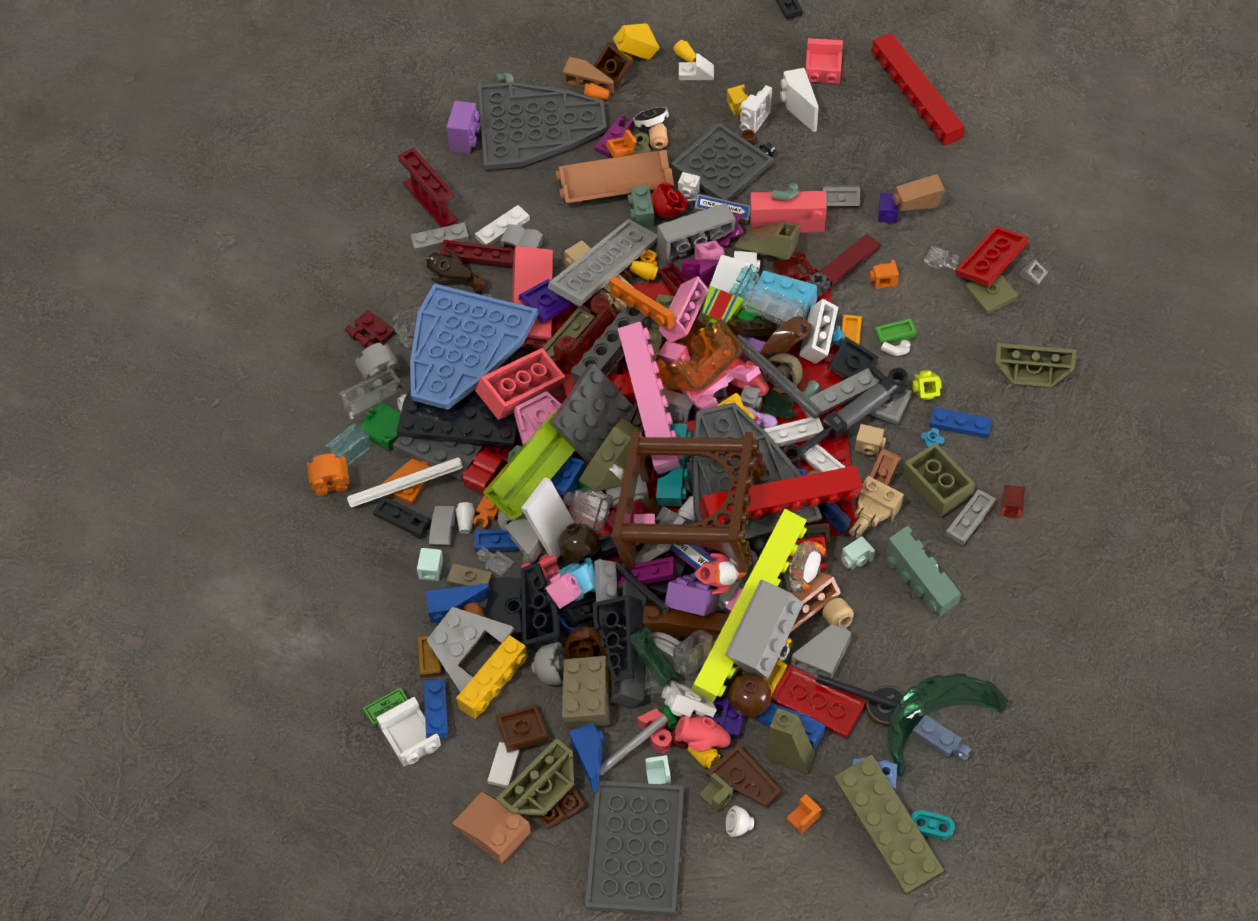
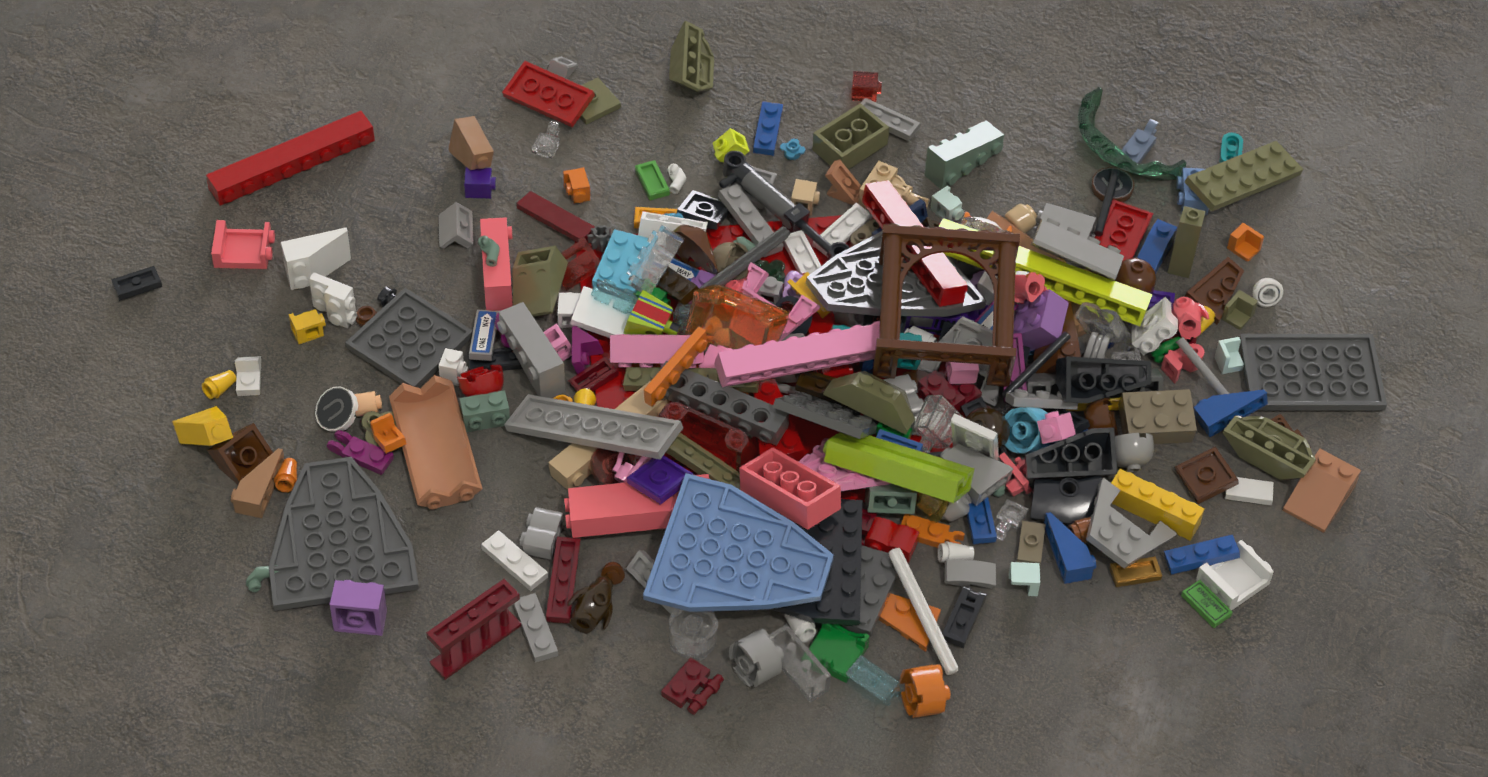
camera: 100 degrees left, 5 degrees down
clear green plate [630,626,676,687] -> none

